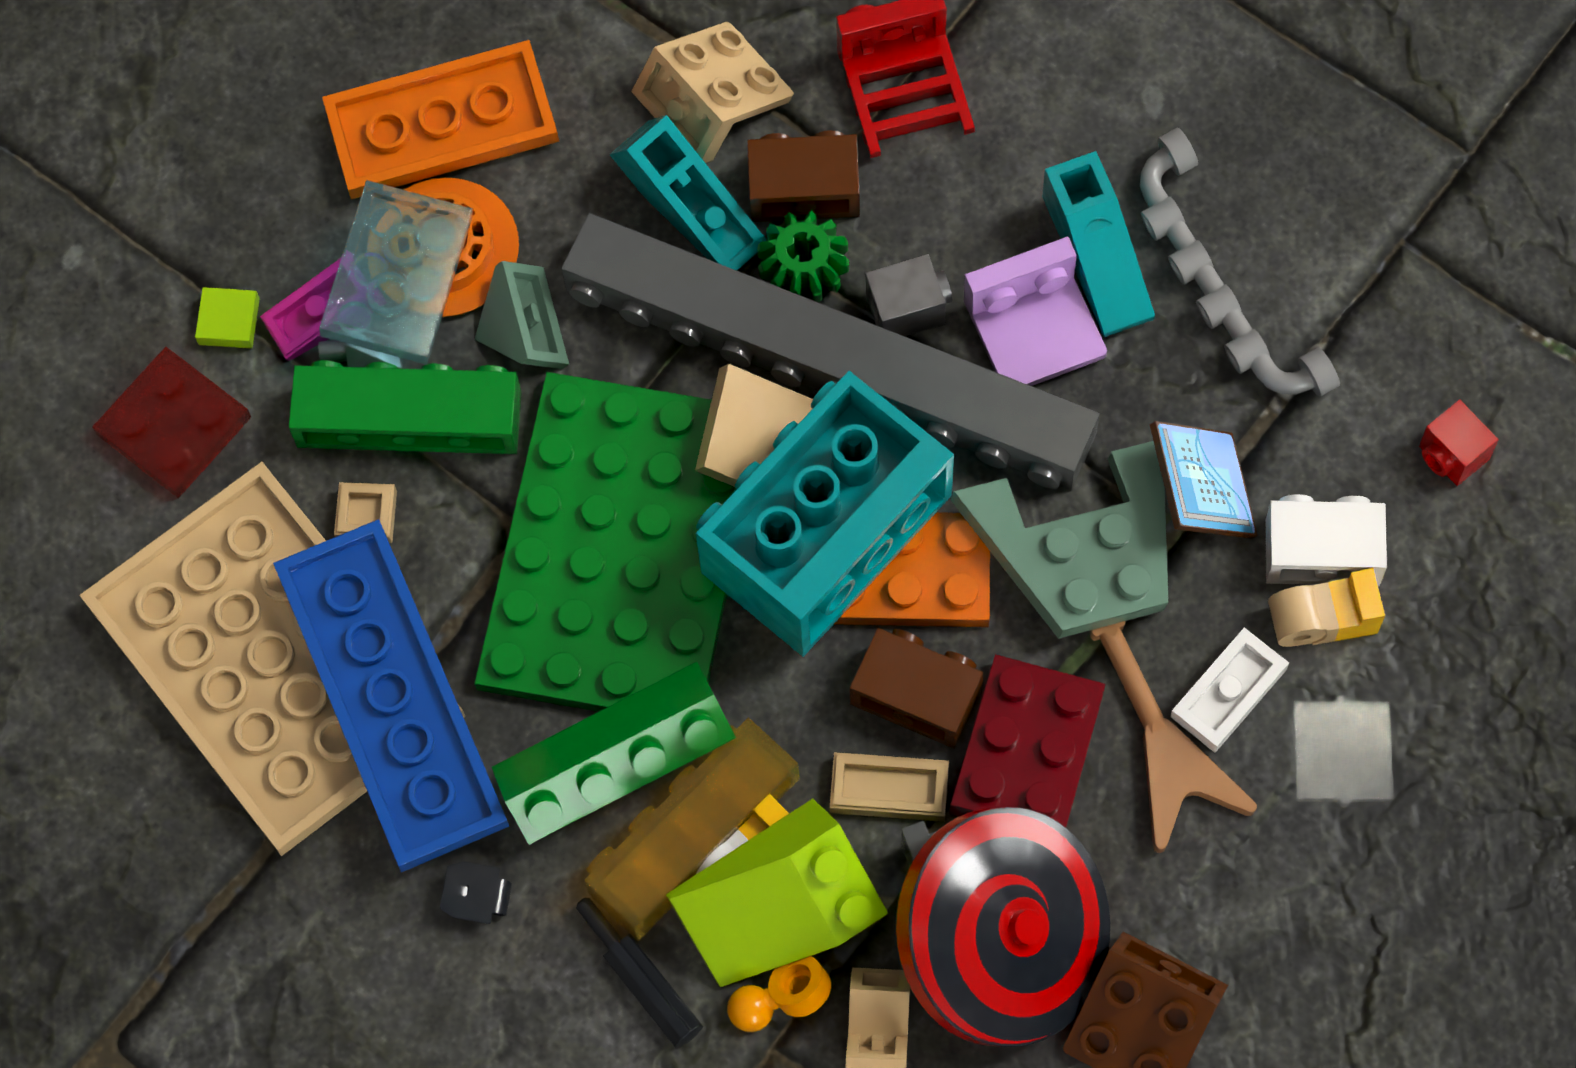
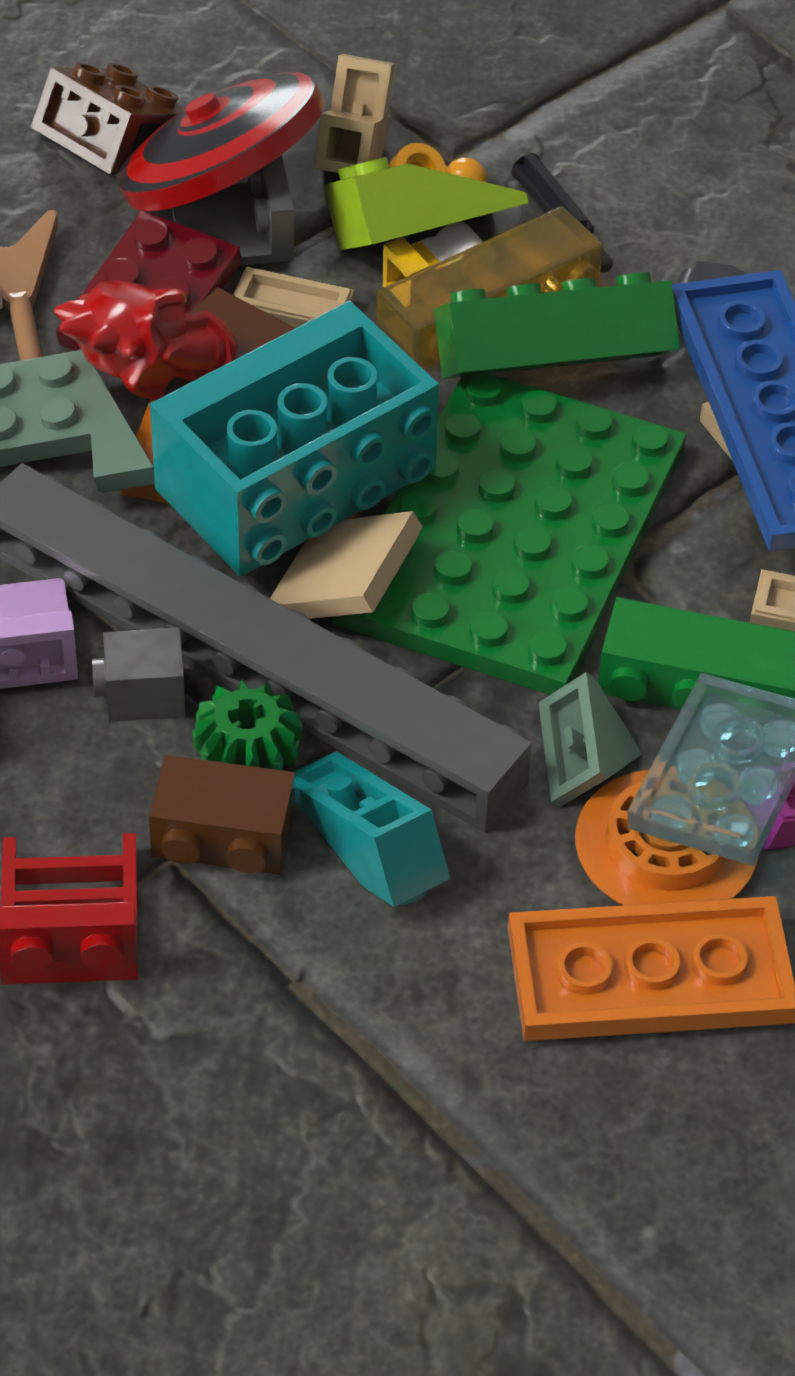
camera: 175 degrees left, 20 degrees down
tan bracket [631,22,794,163] -> none
none -> red head [54,280,238,400]

